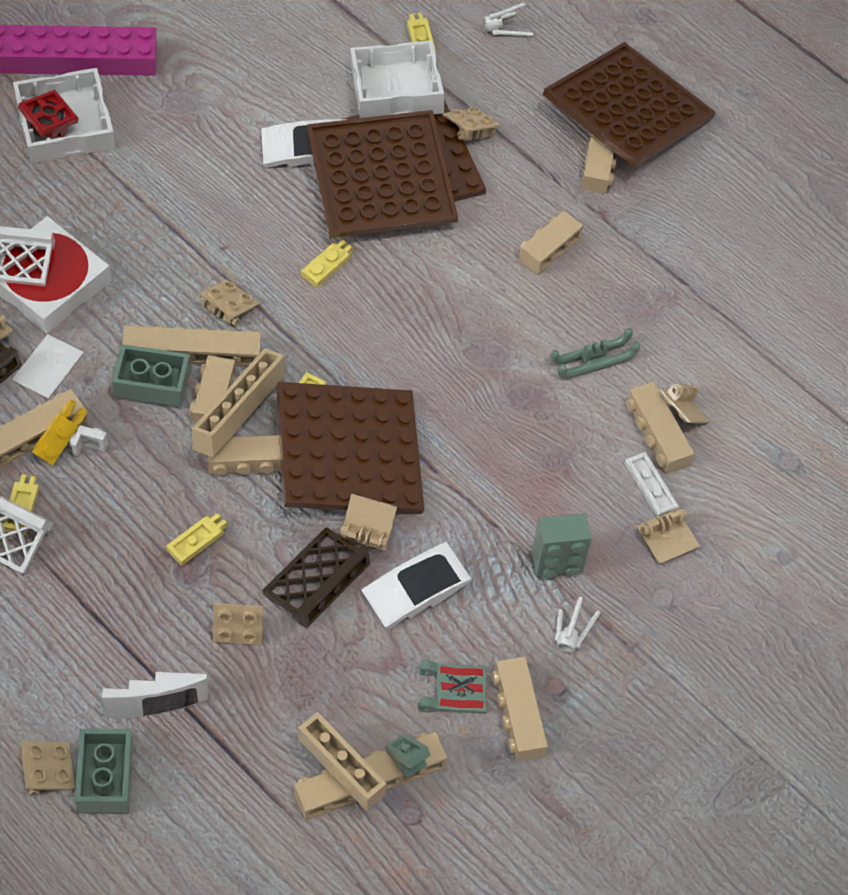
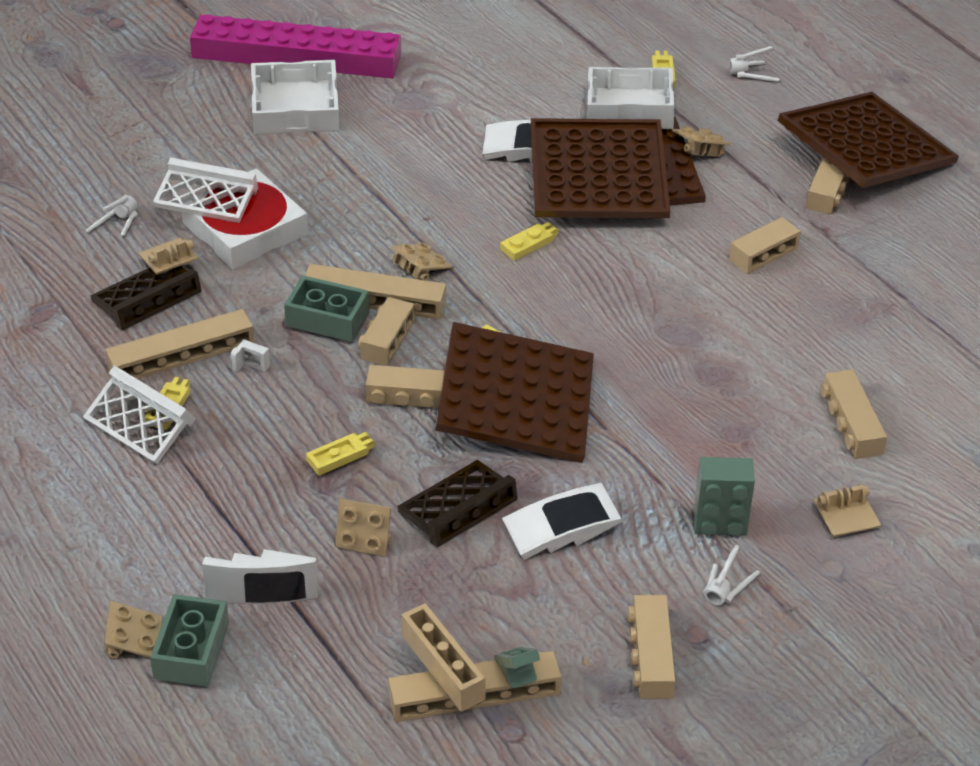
camera: 15 degrees right, 15 degrees down
white sticker [12,334,84,398] -> none
red piece [18,90,79,139] -> none
yellow hinge [32,399,88,466] -> none
tan brick [192,348,285,457] -> none
tan hinge [340,494,397,551] -> none
sand green flag [419,660,486,714] -> none
sand green piece [550,328,640,378] -> none
white tile [624,452,679,517] -> none
tan hinge [660,384,710,423] -> none

